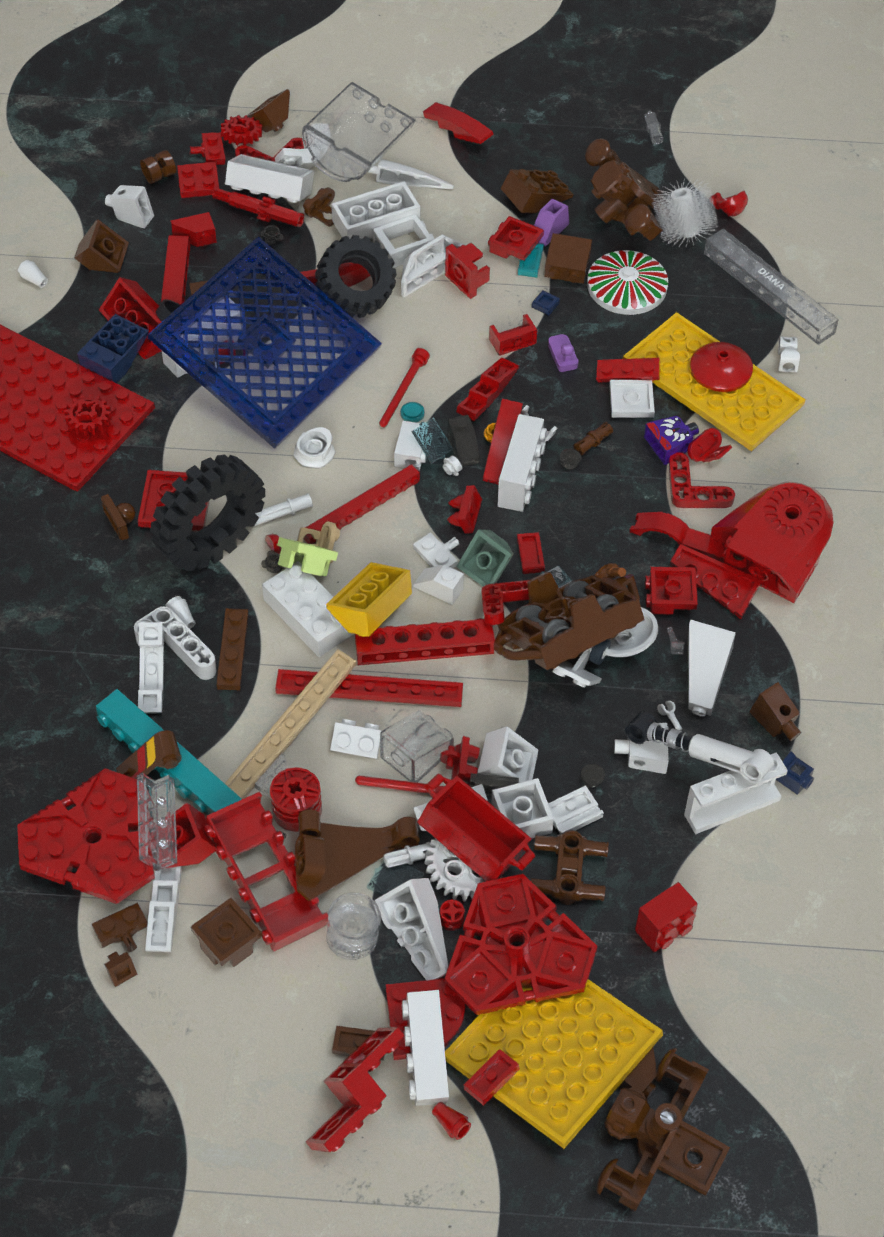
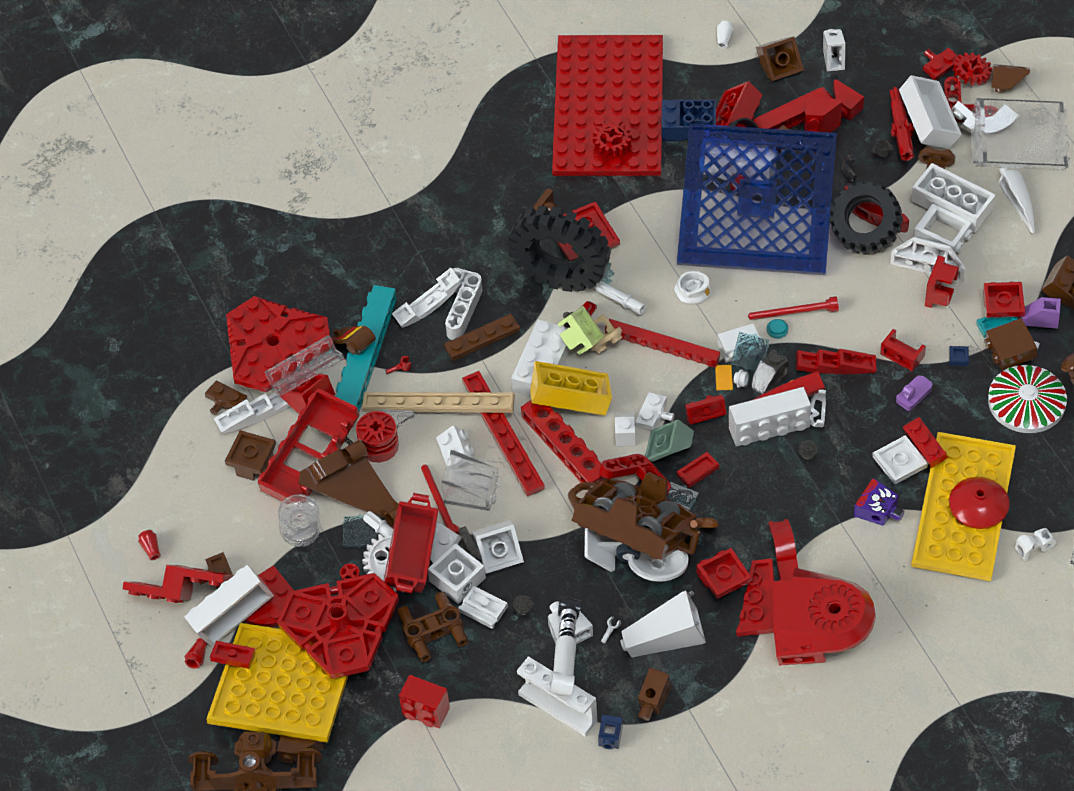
camera: 65 degrees right, 0 degrees up
reddish brown tile [104,952,138,987] -> none
reddish brown wheel [140,150,176,184] -> none
white cone [165,596,196,629] -> none
red plate [177,162,219,198] -> none
white wedge [375,878,448,980] -> none
red hips [440,736,480,782] -> none
reddish brown pin [573,422,613,456] -> none
red beam [668,452,735,508] -> none
red bracket [687,428,732,463] -> none
none -> red cone [138,530,161,560]
none -> red hand [385,356,412,374]
none -> light orange sticker [715,365,733,390]
none -> red slope [804,98,842,139]

